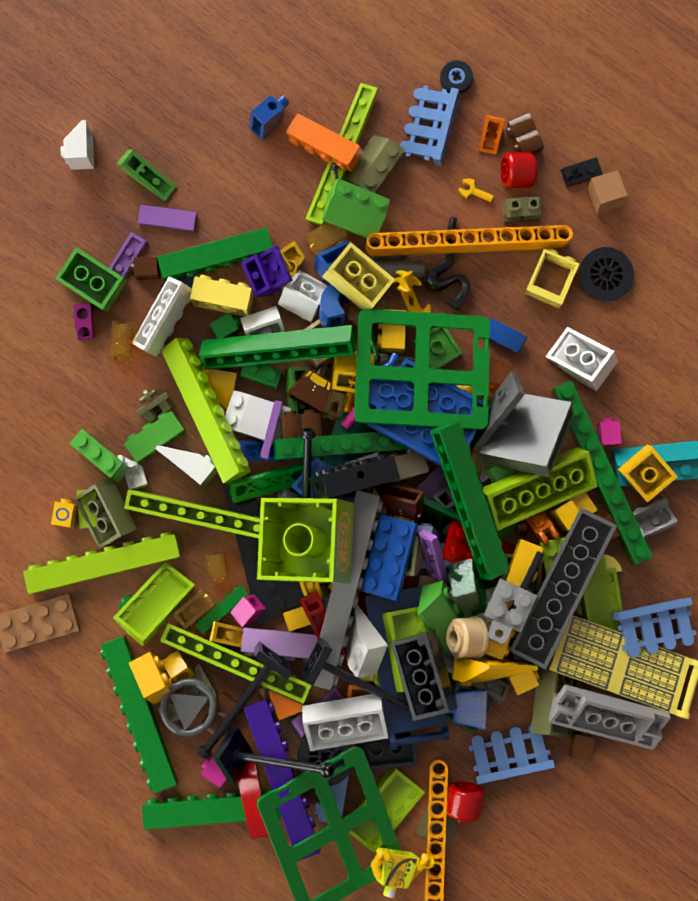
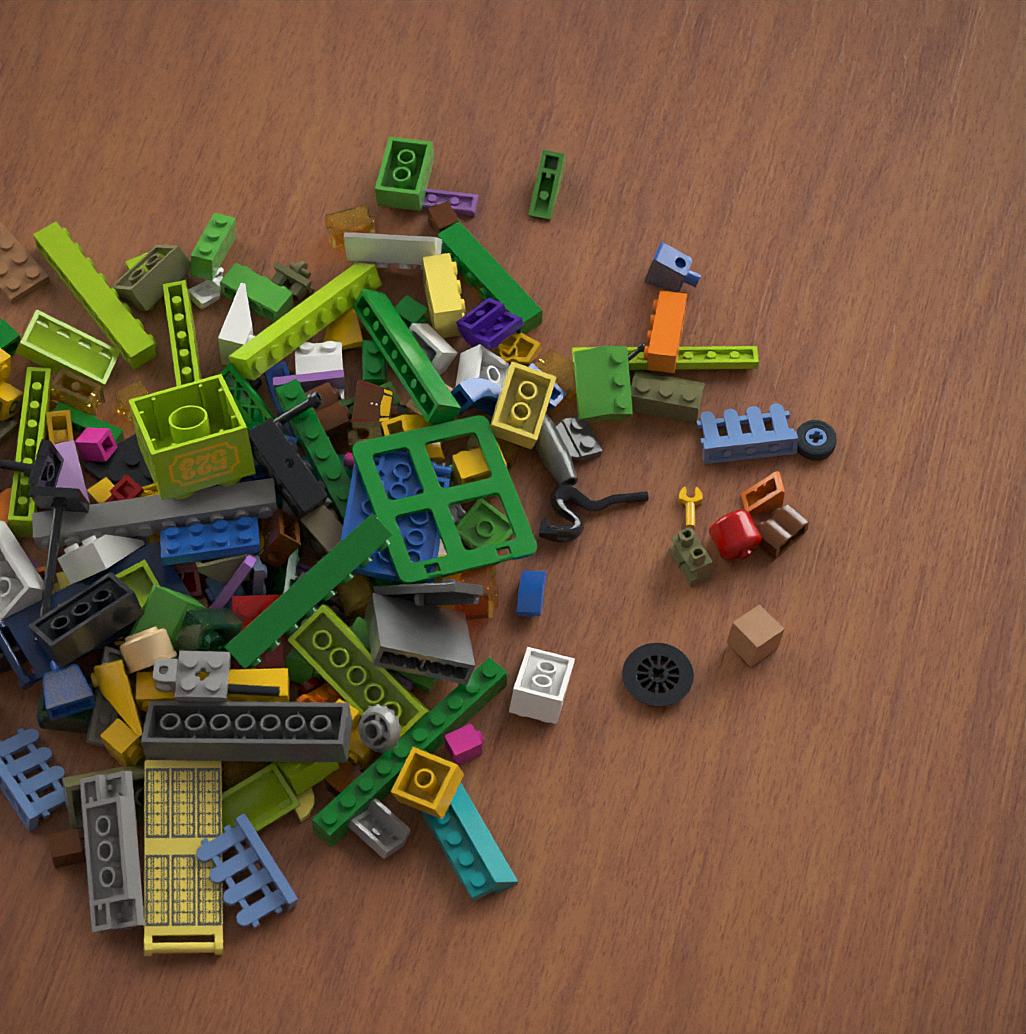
camera: 65 degrees right, 25 degrees down
yellow brick [51,499,78,528] -> none
white slope [61,120,94,170] -> none
magenta leg [73,303,95,340] -> none
medium lavender tile [138,205,197,232] -> none
light orange beam [365,225,573,257] -> none
yellow piece [393,270,431,328] -> none
light yellow window [524,249,579,309] -> none
black plate [560,157,603,188] -> none
none -> light grey piece [358,704,402,753]

